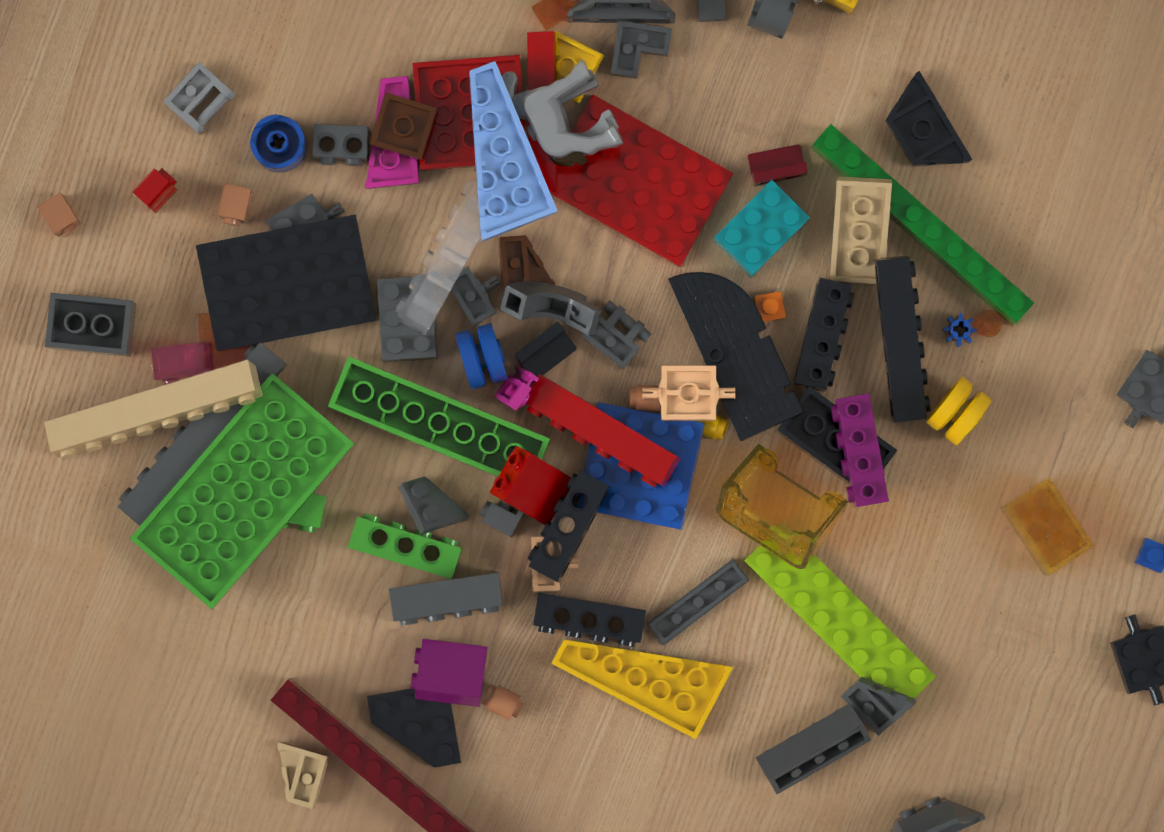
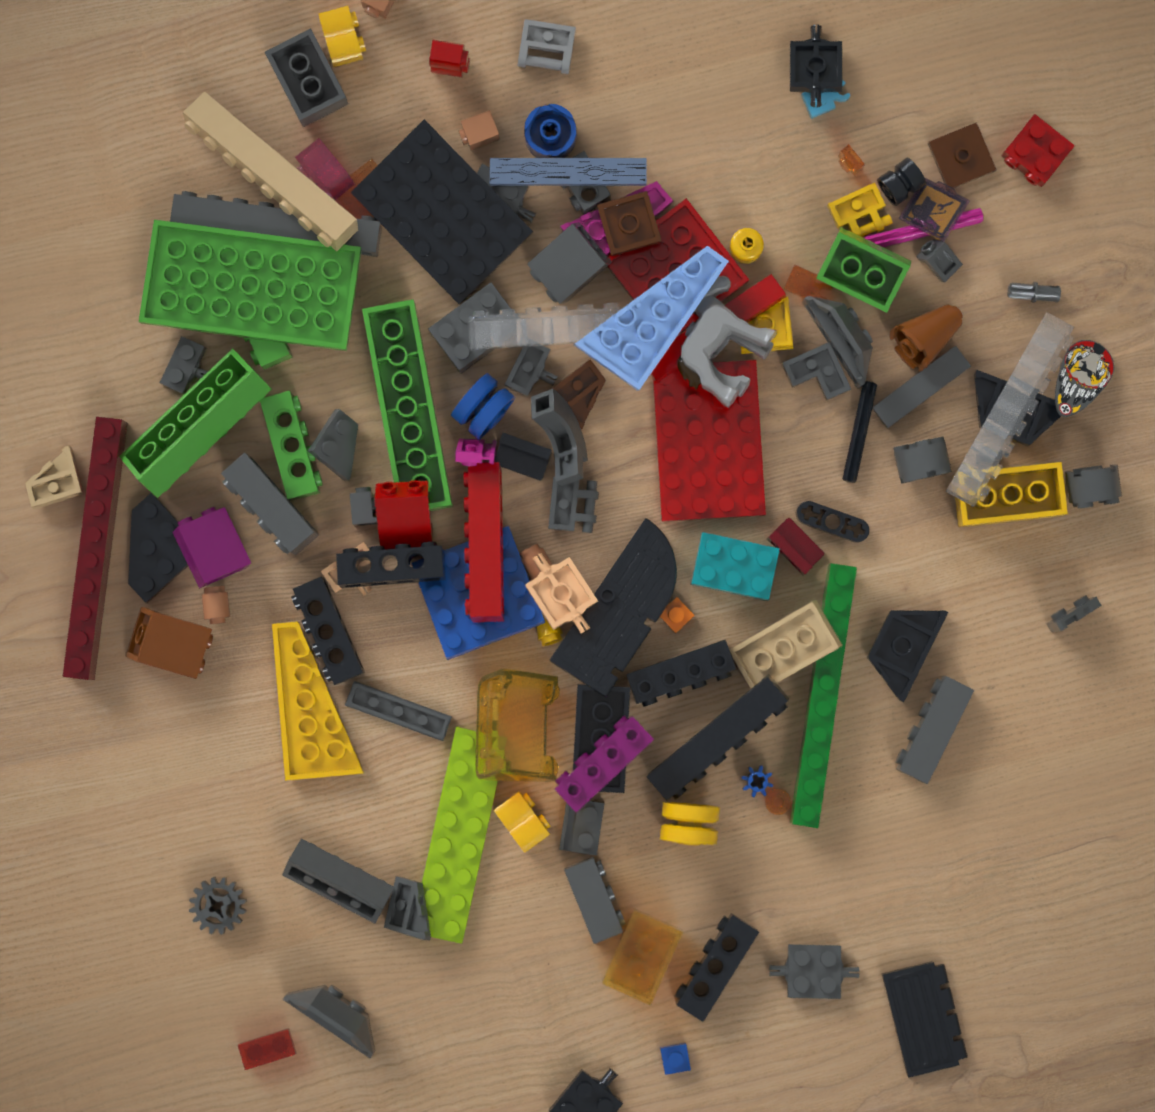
camera: 60 degrees right, 0 degrees up
none -> bright green brick [119,348,271,498]
none -> dark orange slope [125,607,213,679]
none -> dark grey plate [159,336,208,394]
none -> yellow brick [318,6,366,67]
none -> sand blue tile [490,158,647,186]
none -> yellow brick [494,791,551,853]
none -> dark grey brick [527,222,612,304]
none -> dark grey plate [559,801,605,856]
none -> dark grey brick [564,857,626,944]
none -> black brick [674,913,759,1022]
none -> yellow head [729,228,764,264]
none -> black beam [796,501,870,543]
none -> black axle [842,381,877,483]
none -> dark grey brick [895,676,974,784]

